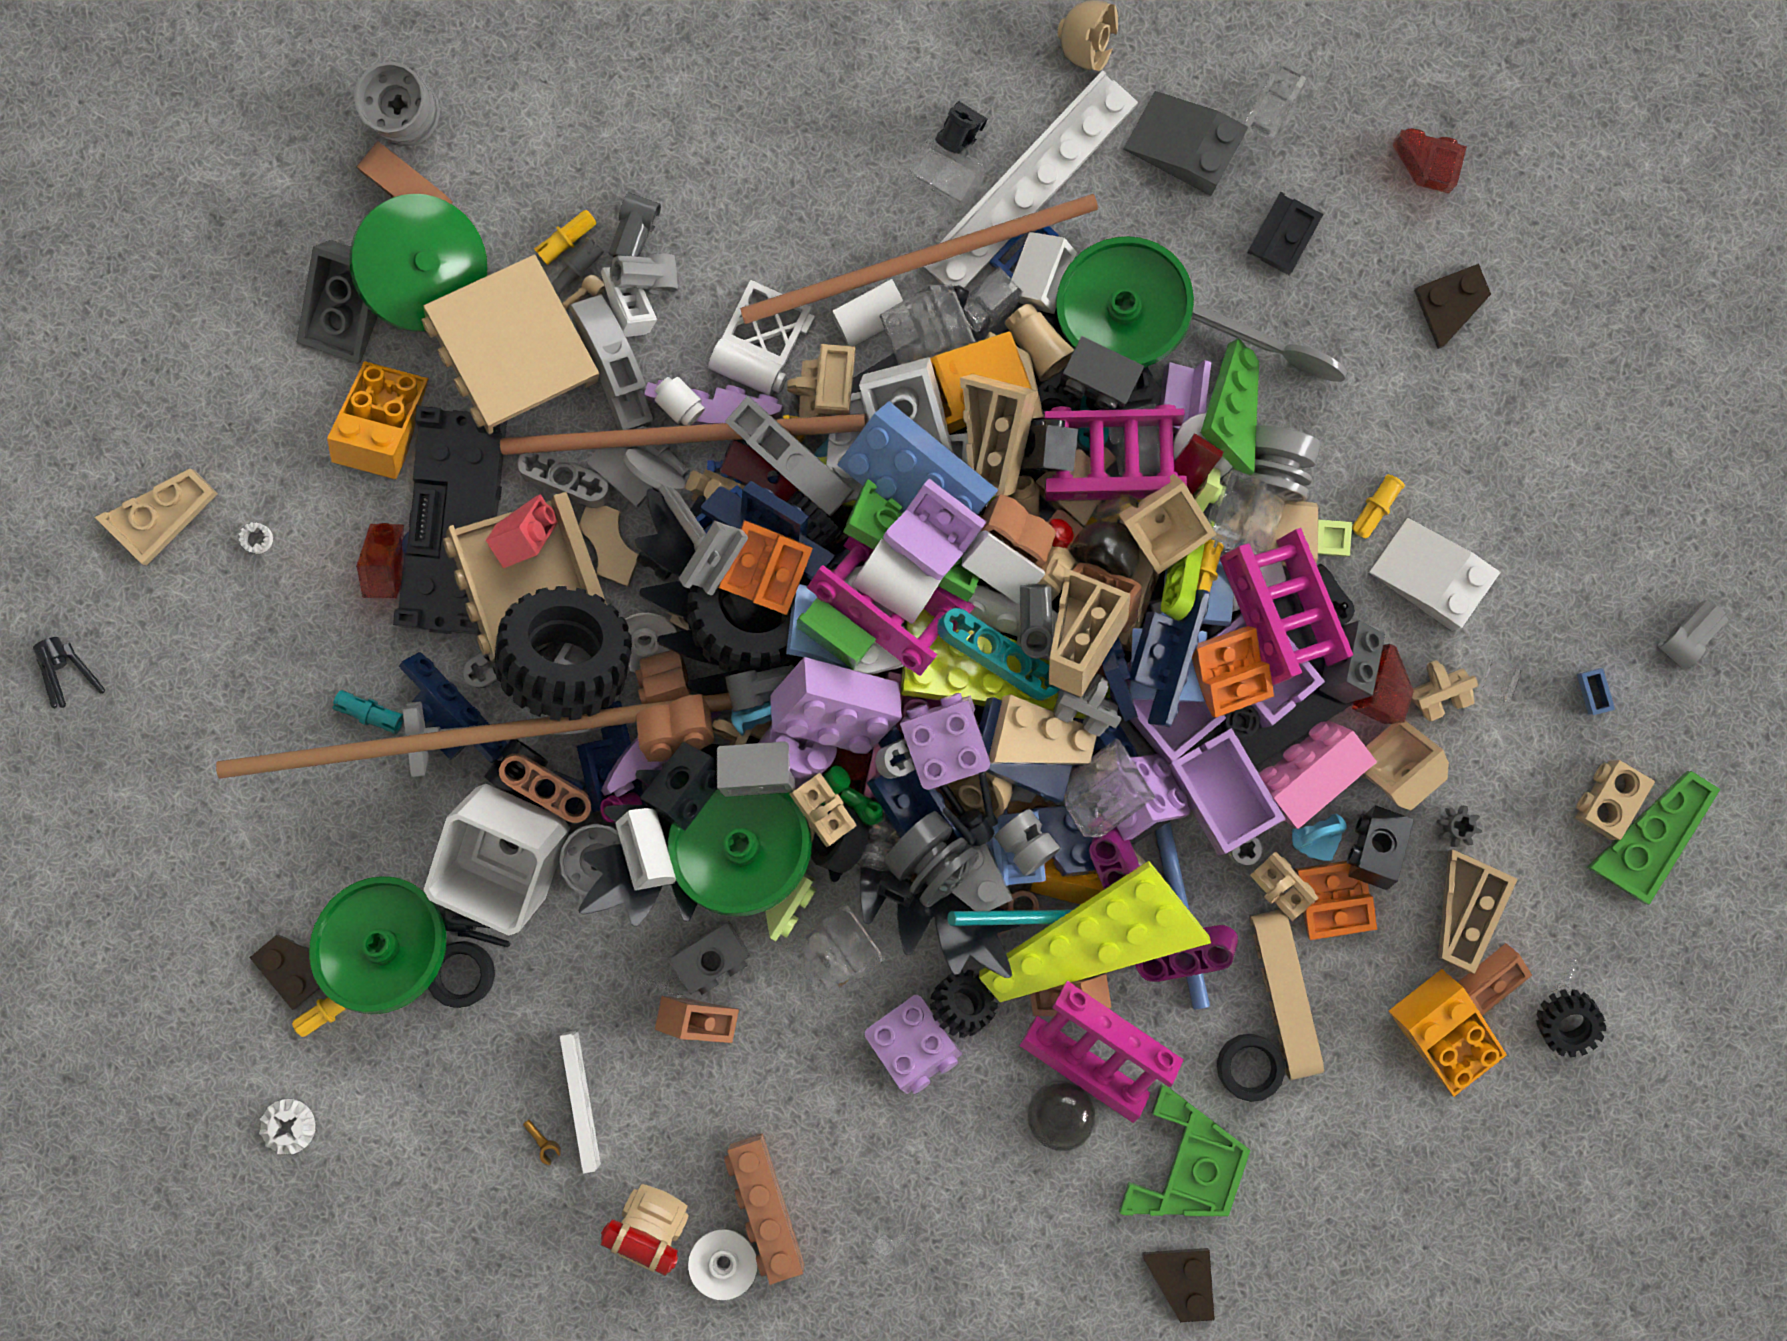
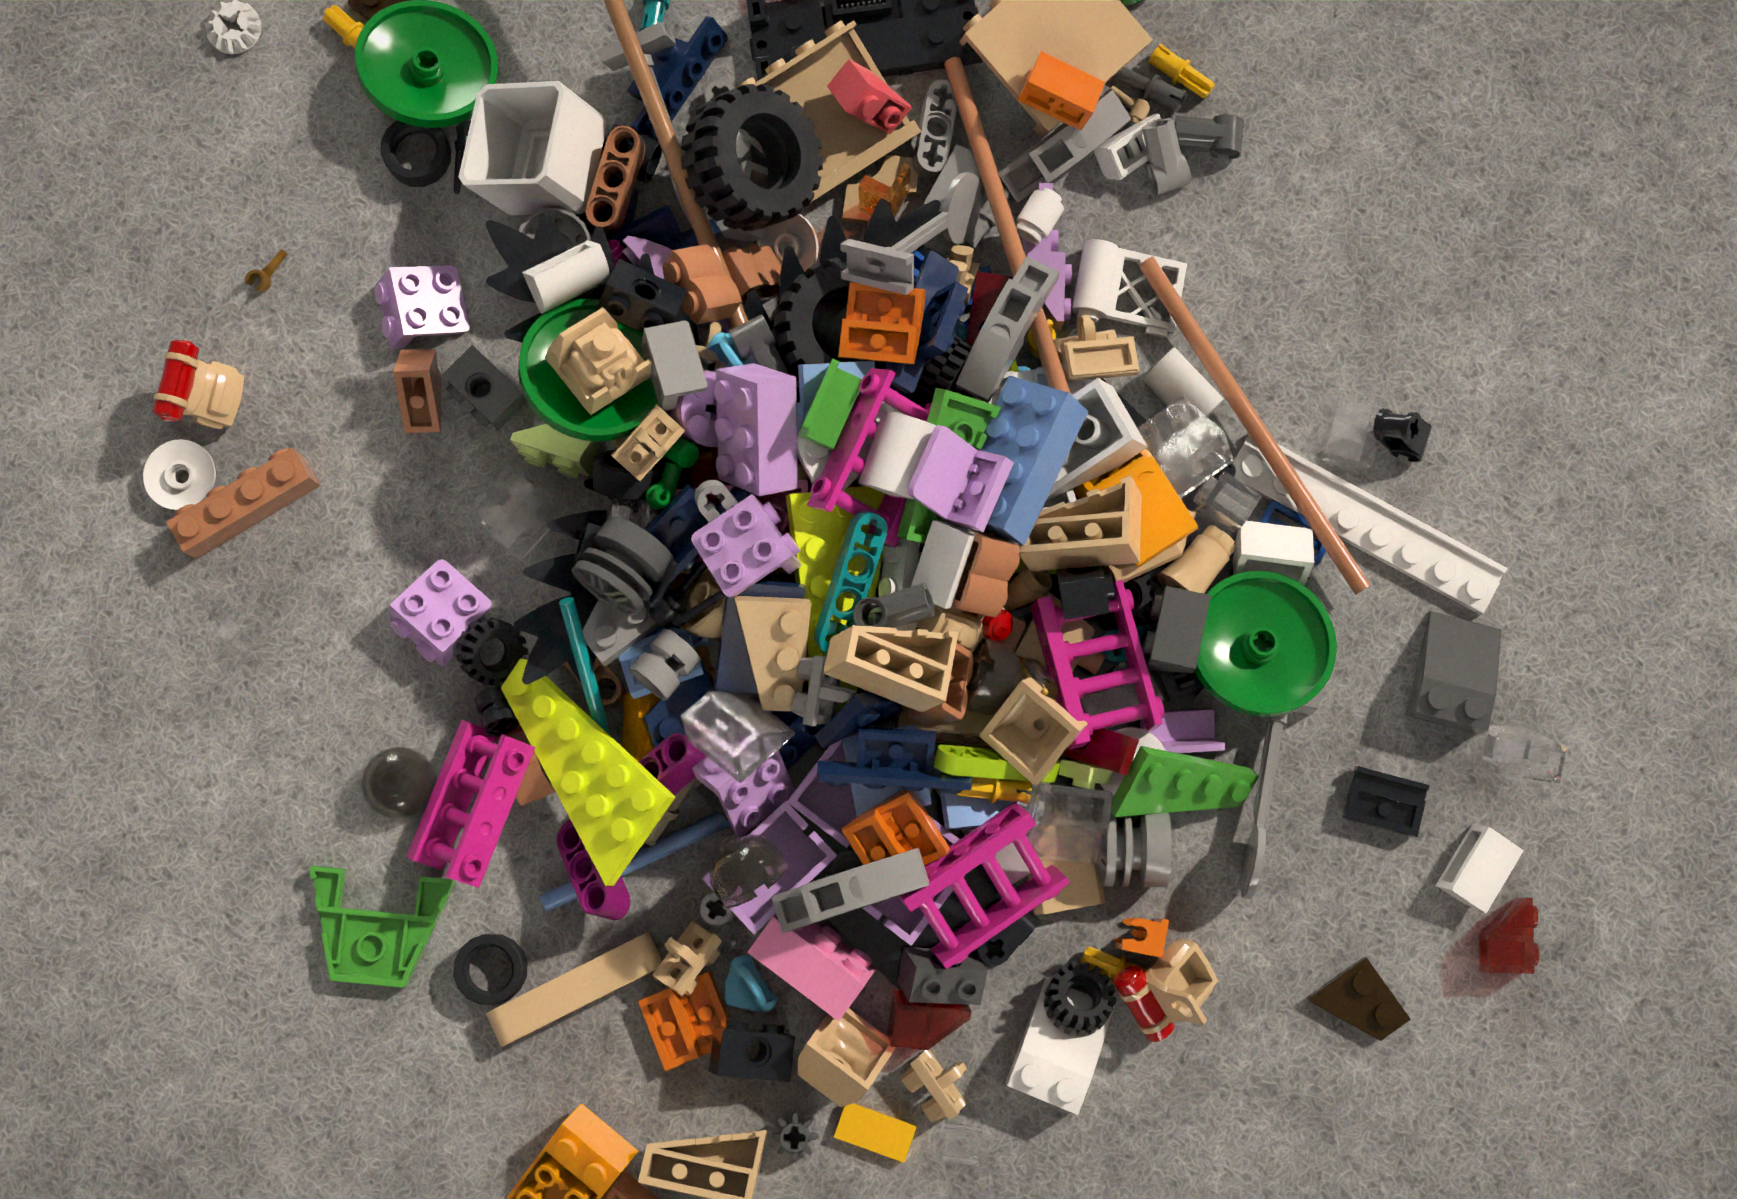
camera: 80 degrees right, 5 degrees down
white tile [560,1030,601,1174] -> none
tan cylinder [1058,0,1118,71] -> none
dark brown wing [1142,1248,1215,1323] -> none
yellowish green plate [1318,519,1352,557] -> none
none -> bracket [375,265,470,350]
none -> black wheel [474,686,519,737]
none -> tan brick [545,307,652,415]
none -> clear smoke cylinder [709,834,788,908]
none -> light grey slope [771,848,930,933]
none -> yellow tile [834,1103,917,1163]
none -> clear orange panel [858,164,911,218]
none -> orange hinge [1017,51,1105,131]
none -> black tyre [1044,962,1116,1036]
none -> tan piece [1113,939,1218,1042]
none -> orange hinge [1114,918,1169,958]
none -> white brick [1435,824,1524,913]

